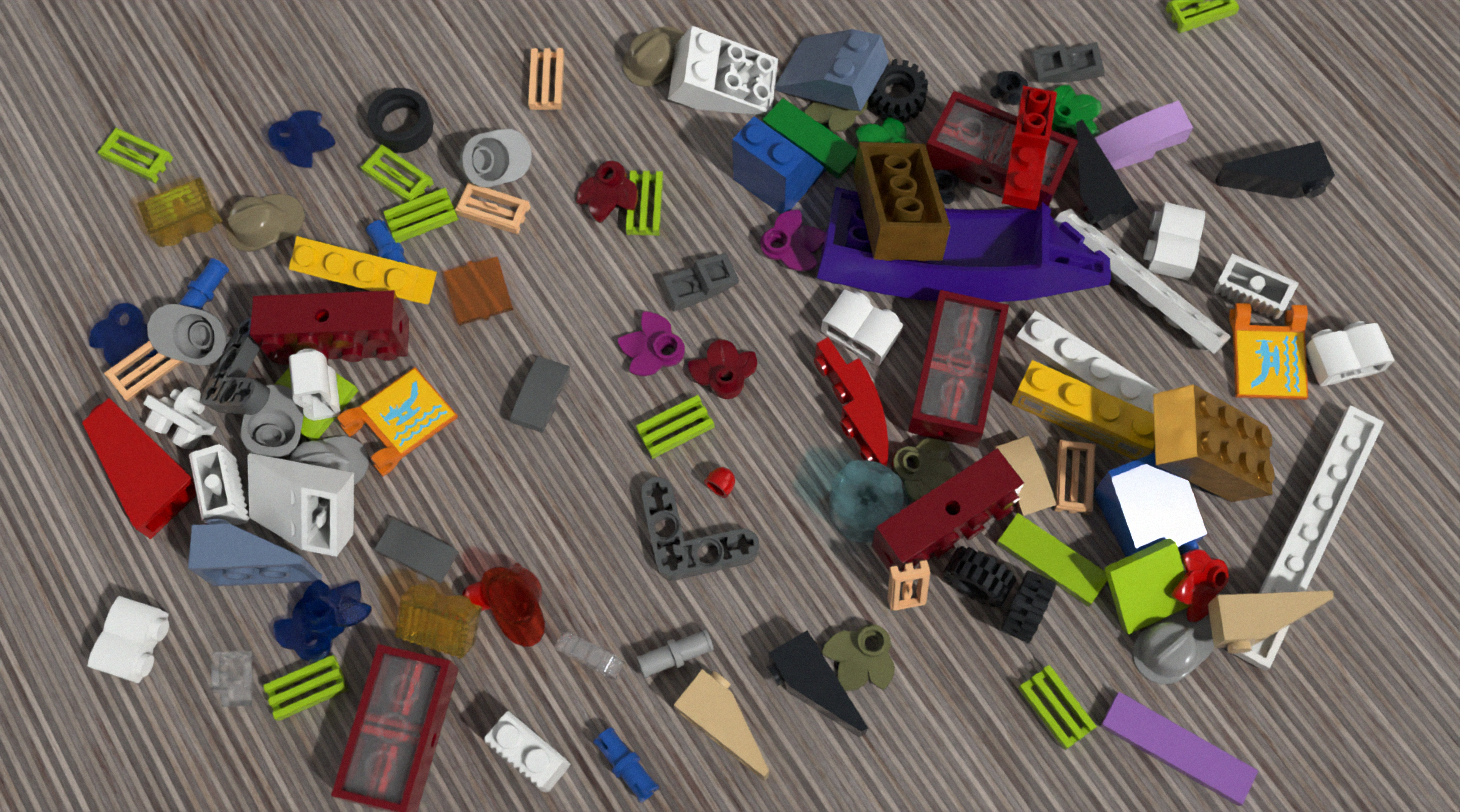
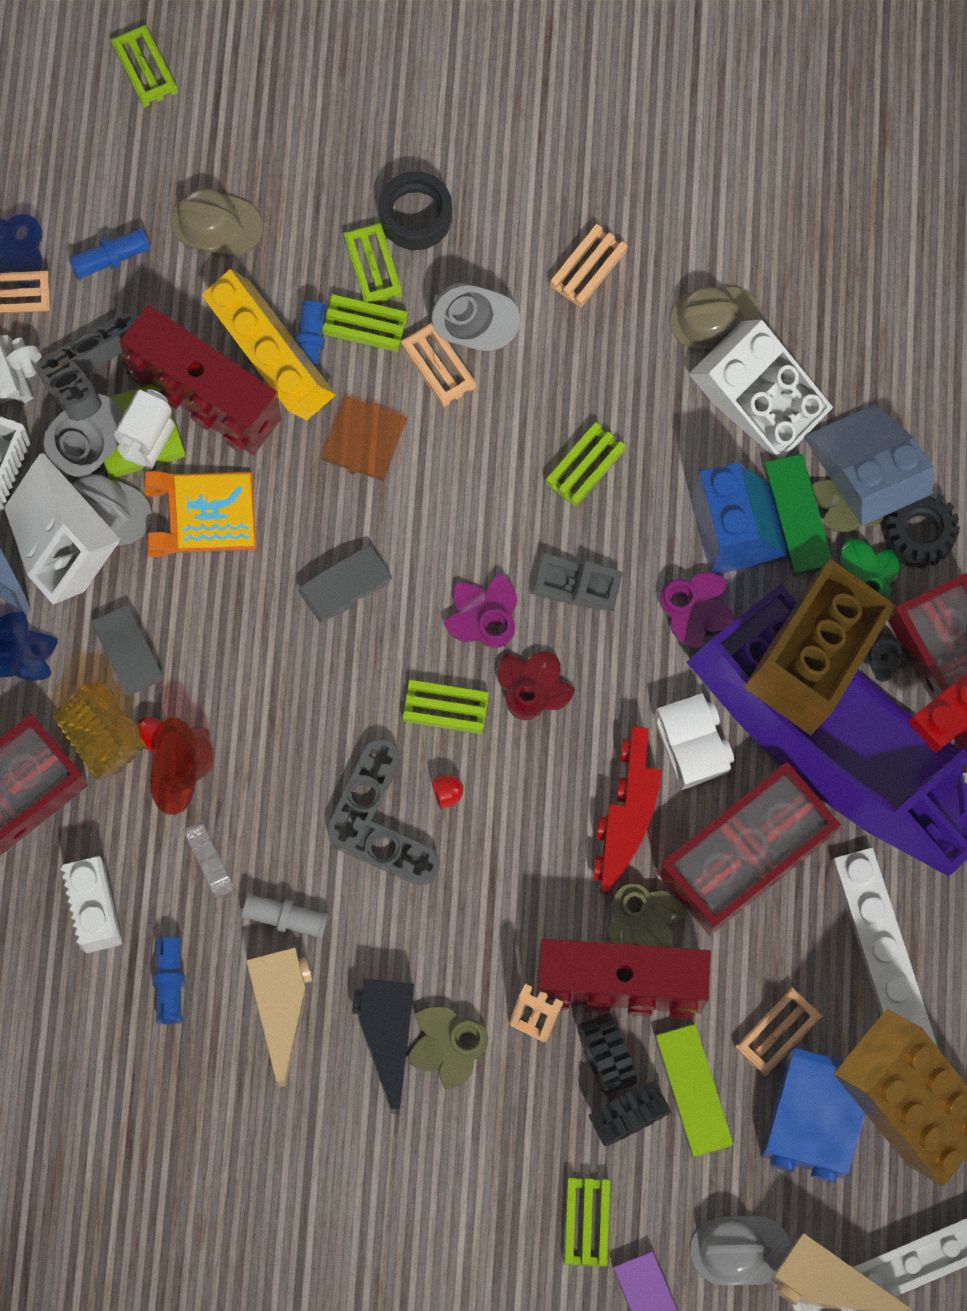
camera: 30 degrees right, 5 degrees up
clear yellow brick [137,177,222,247] -> none
light grey piece [147,304,231,366] -> none
clear blue plate [268,110,335,168] -> none
dark red plate [576,161,638,223] -> none
clear light blue brick [828,460,904,542] -> none
tan slope [994,436,1057,516] -> none
yellow brick [1012,360,1155,460] -> none
lime tile [1104,538,1189,635] -> none
red plate [1172,549,1229,622] -> none

